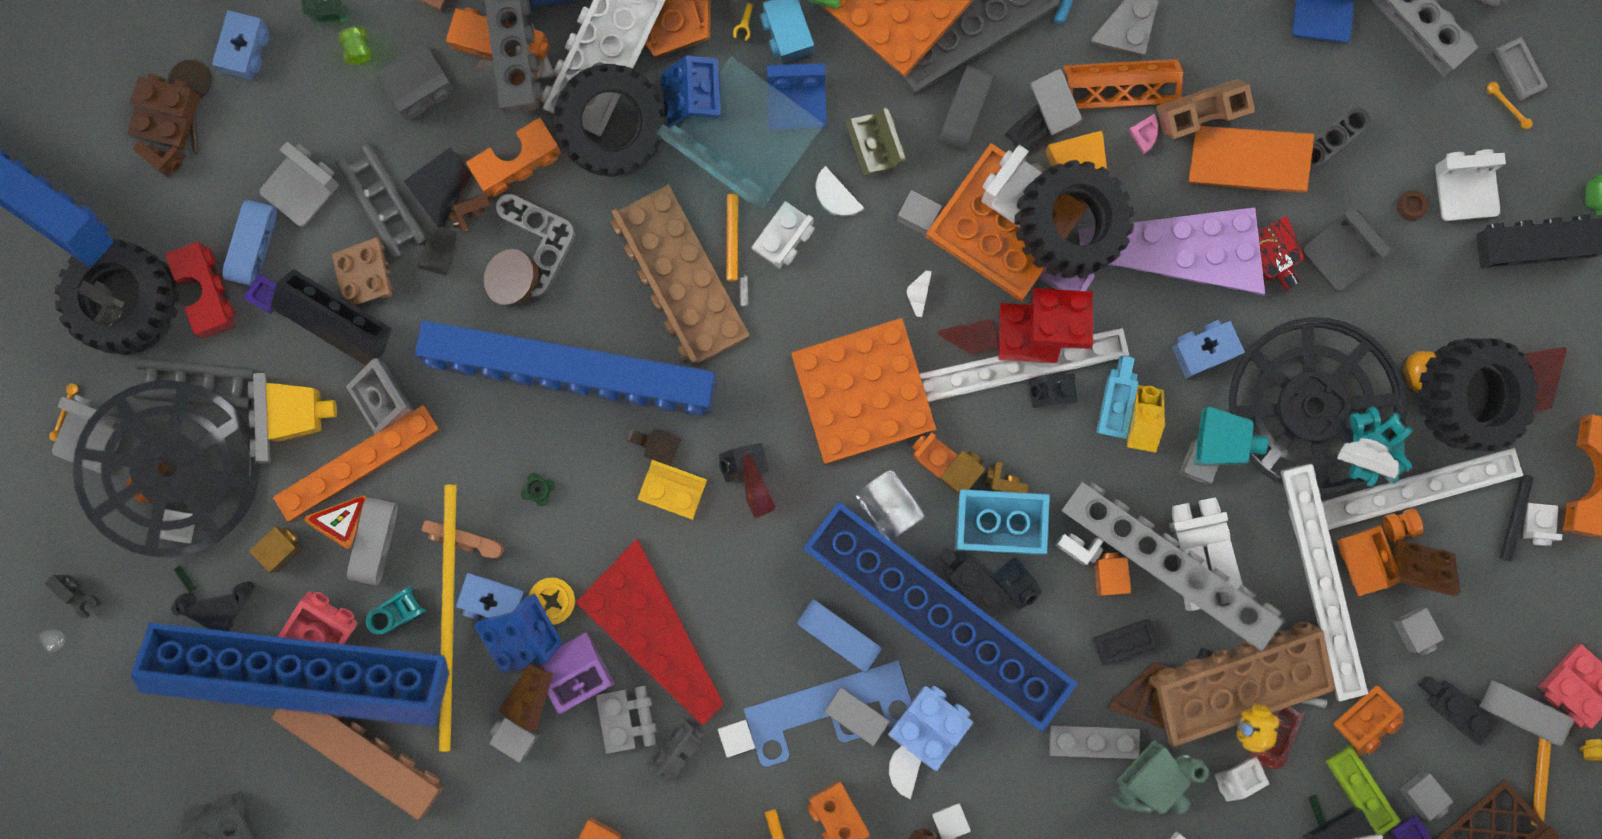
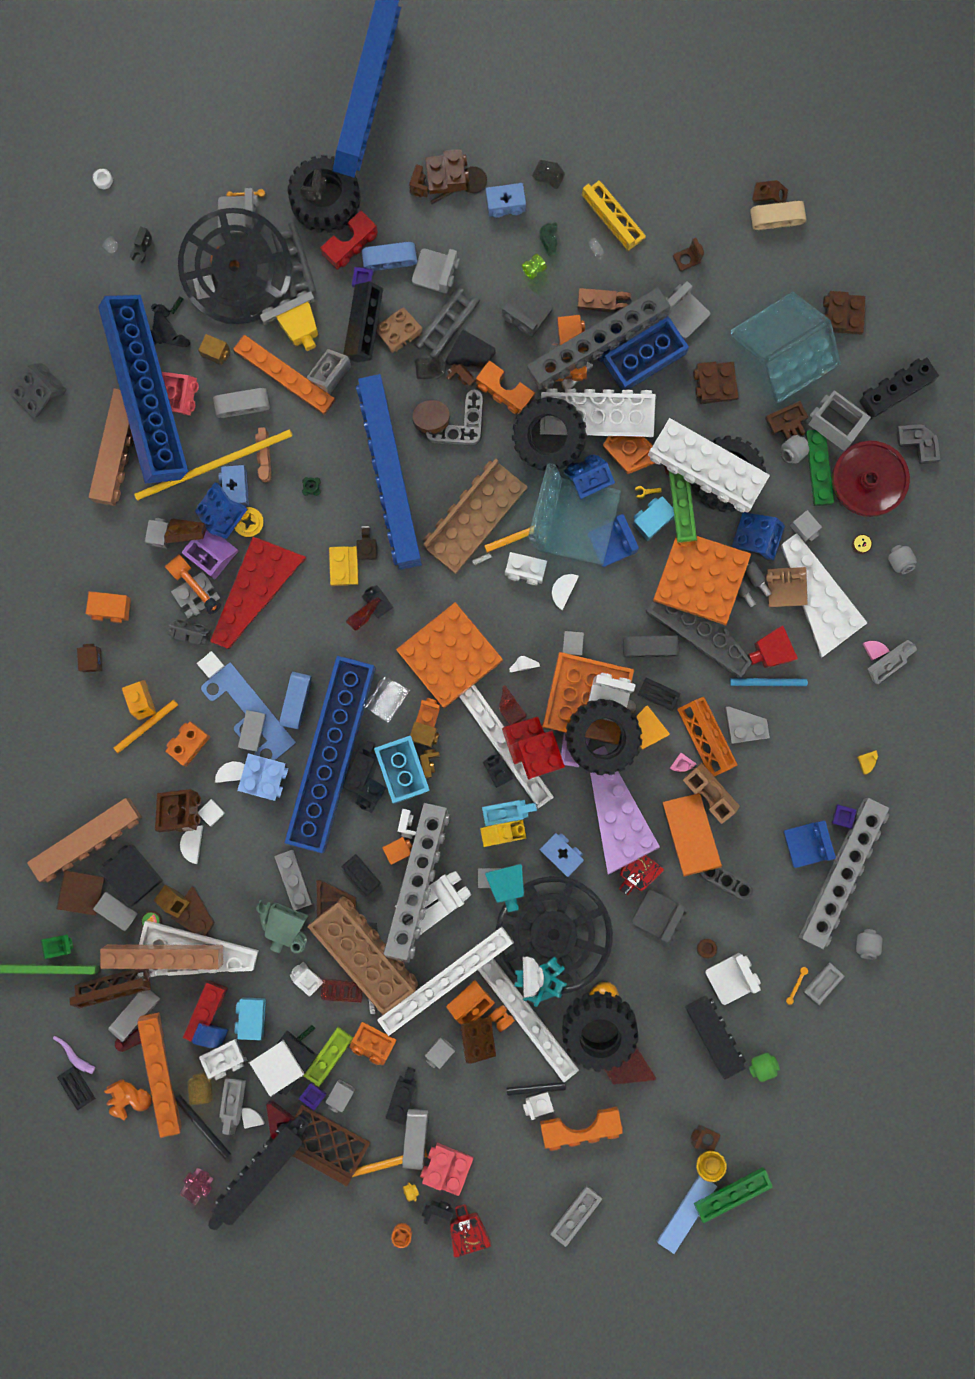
camera: 70 degrees right, 0 degrees up
piece [304,495,367,548] -> none
teal piece [366,586,427,635] -> none
olive bracket [846,107,905,176] -> none
light grey slope [1030,69,1082,136] -> none
yellow head [1237,705,1279,752] -> none
none -> orange piece [165,554,221,614]

